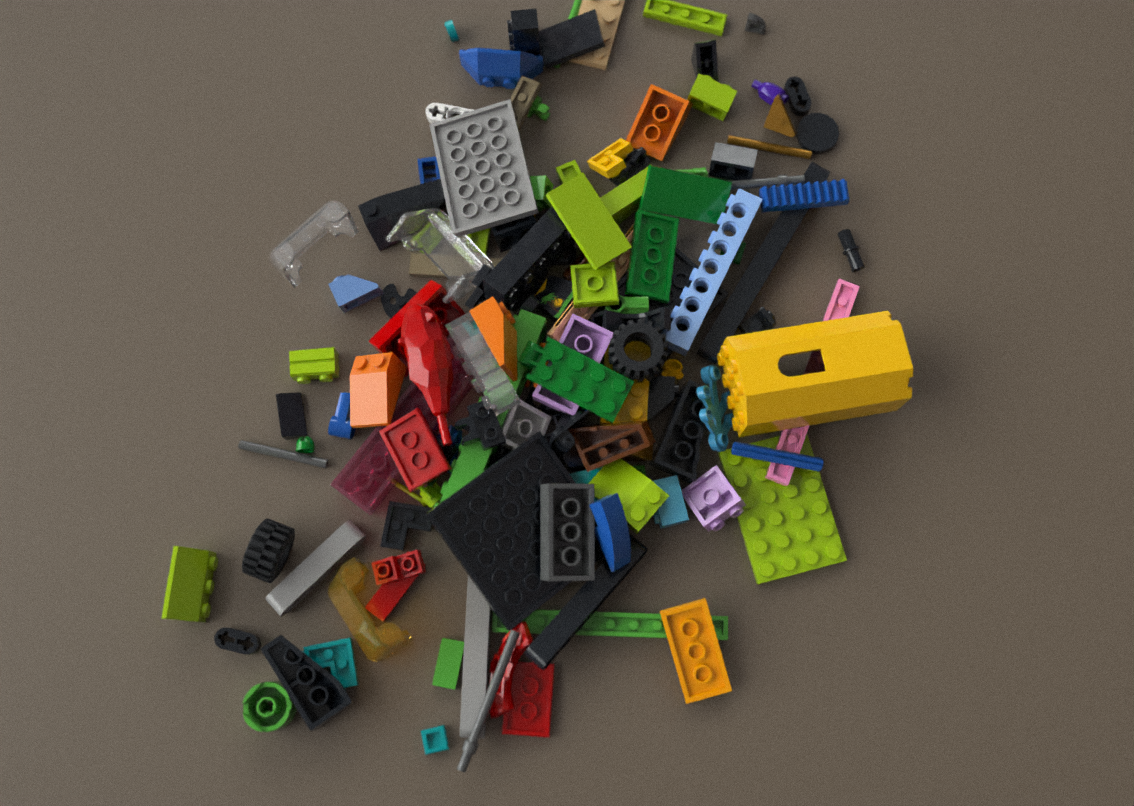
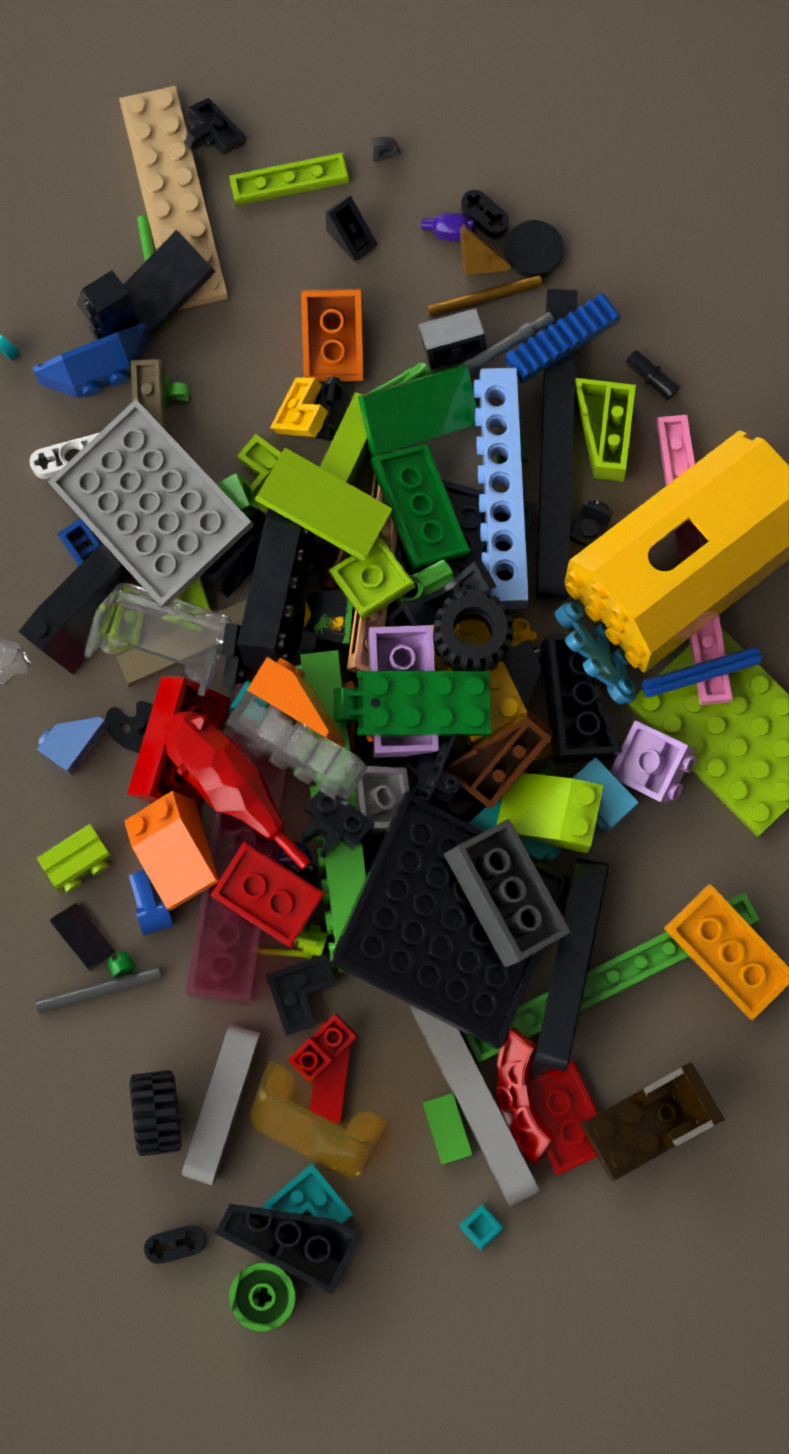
camera: 30 degrees left, 0 degrees up
lime slope [161,546,218,623] -> none
dark grey bar [457,630,520,772] -> none
blue slope [589,493,631,572] -> none
lime brick [687,73,737,121] -> none
none -> lime wedge [574,378,636,482]
none -> dark brown bracket [579,1061,725,1182]

